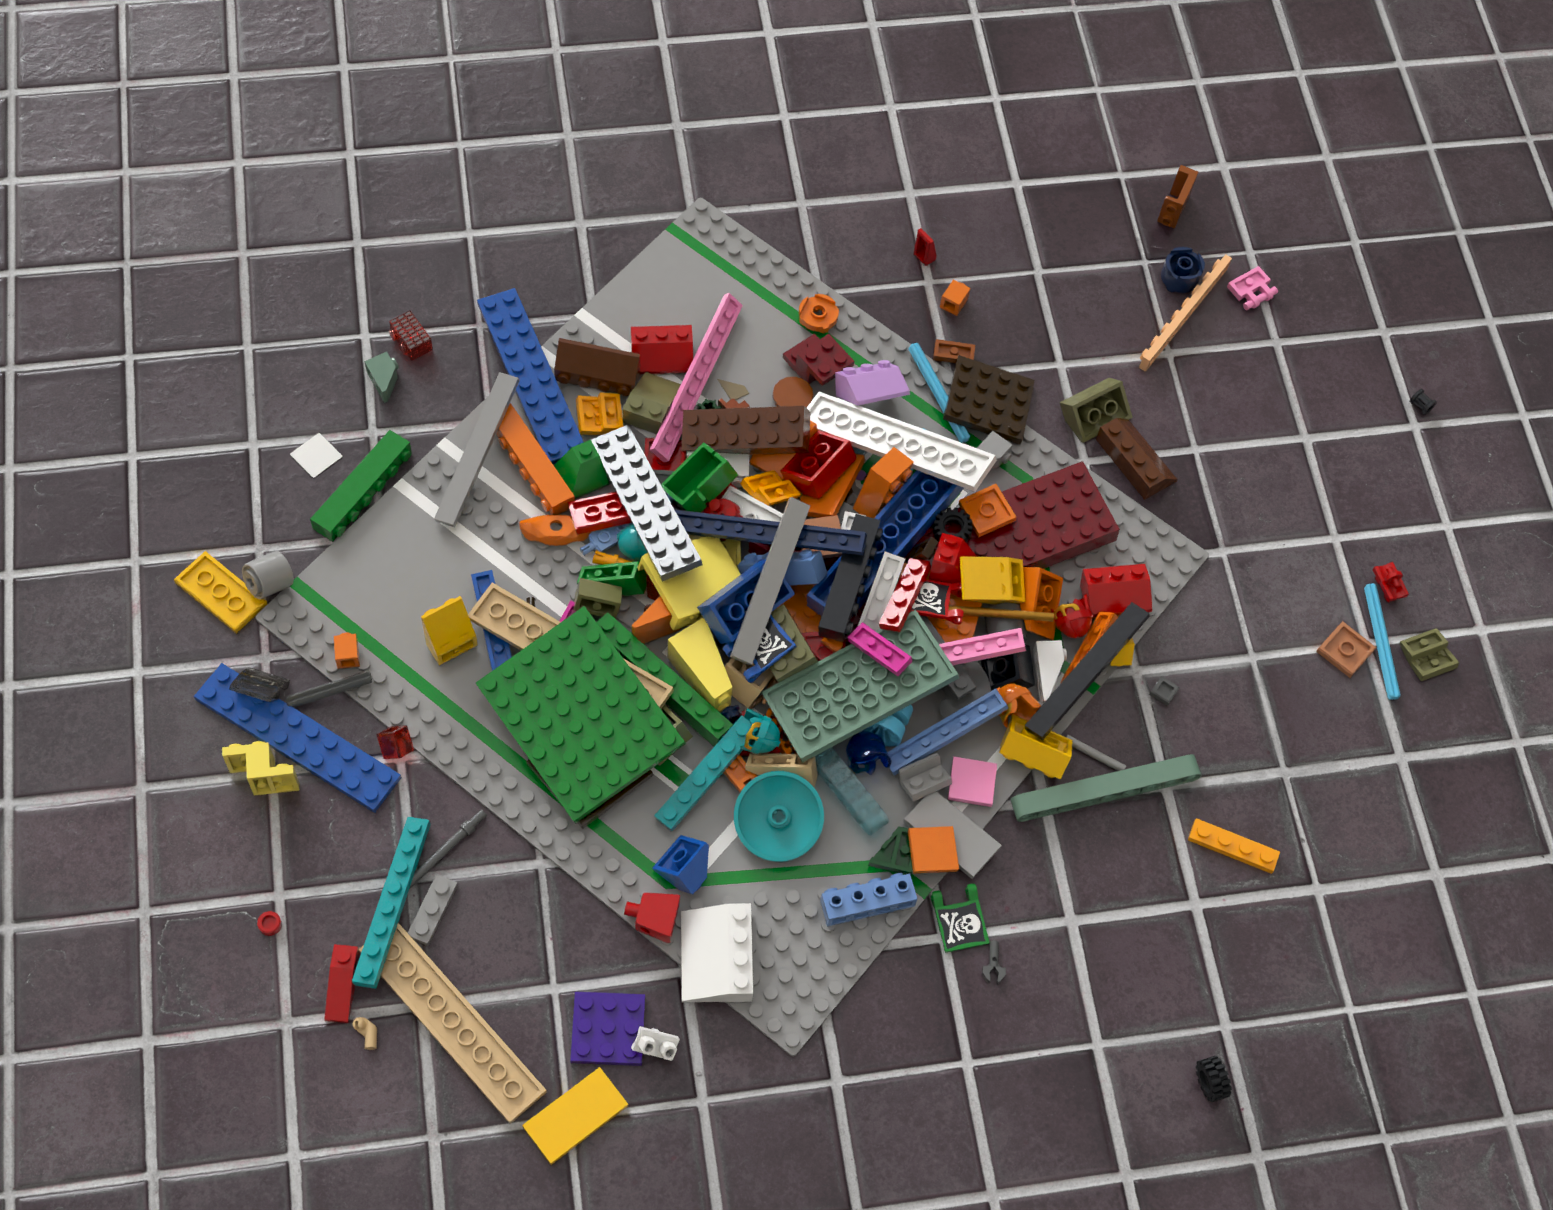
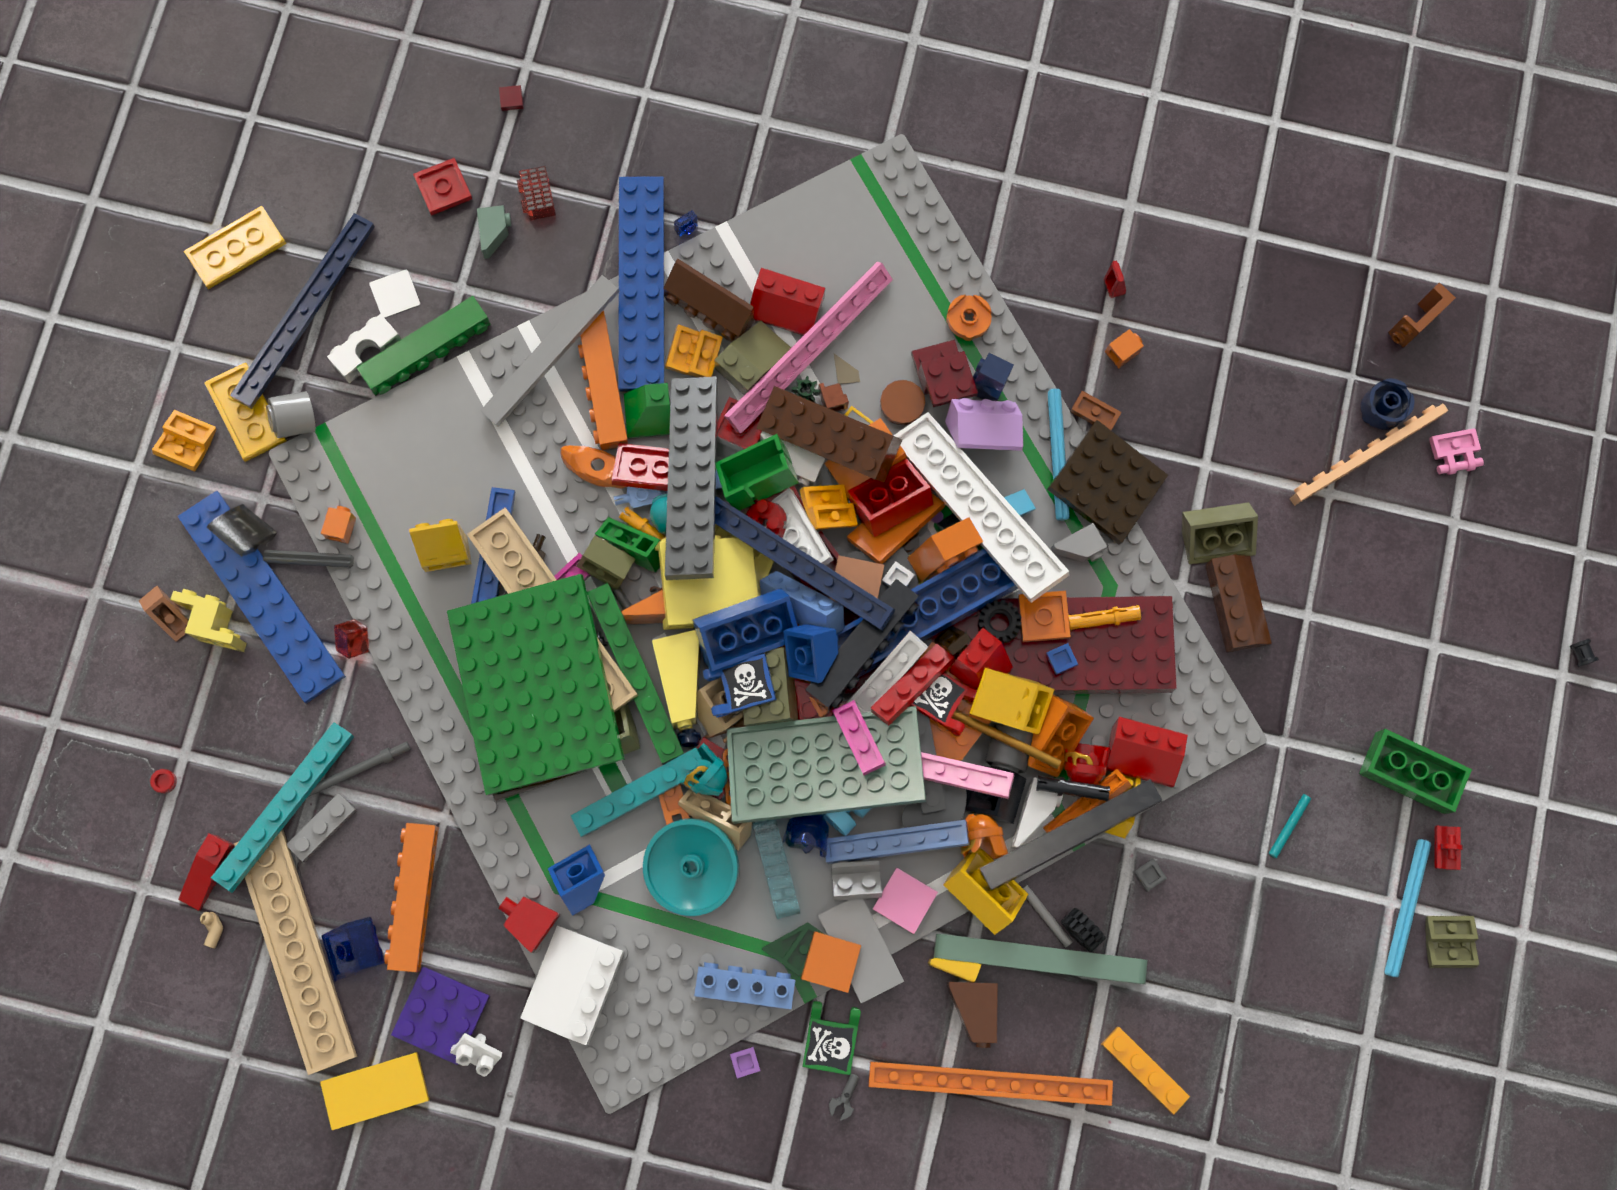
camera: 20 degrees right, 15 degrees up
light grey tile [730,497,810,665] -> none
nougat tile [1316,621,1377,678] -> none
none -> nougat slope [139,586,189,641]
none -> light orange slope [152,410,216,471]
none -> yellow tile [184,206,286,290]
none -> dark blue plate [230,213,375,409]
none -> clear blue slope [321,917,385,982]
none -> white arch [327,314,401,383]
none -> orange brick [384,823,439,972]
none -> red plate [413,158,472,216]
none -> dark red tile [499,85,524,111]
none -> clear blue plate [674,210,698,237]
none -> medium lavender plate [730,1047,760,1078]
none -> blue slope [784,624,838,683]
none -> orange plate [868,1061,1113,1106]
none -> yellow slope [928,958,981,983]
none -> reddish brown slope [947,982,998,1048]
none -> dark blue arch [973,353,1014,401]
none -> black pin [1036,775,1110,801]
none -> blue plate [1046,643,1078,675]
none -> black tyre [1061,907,1106,953]
none -> light orange pin [1068,605,1141,630]
none -> teal bar [1268,794,1311,859]
none -> green brick [1359,729,1472,814]

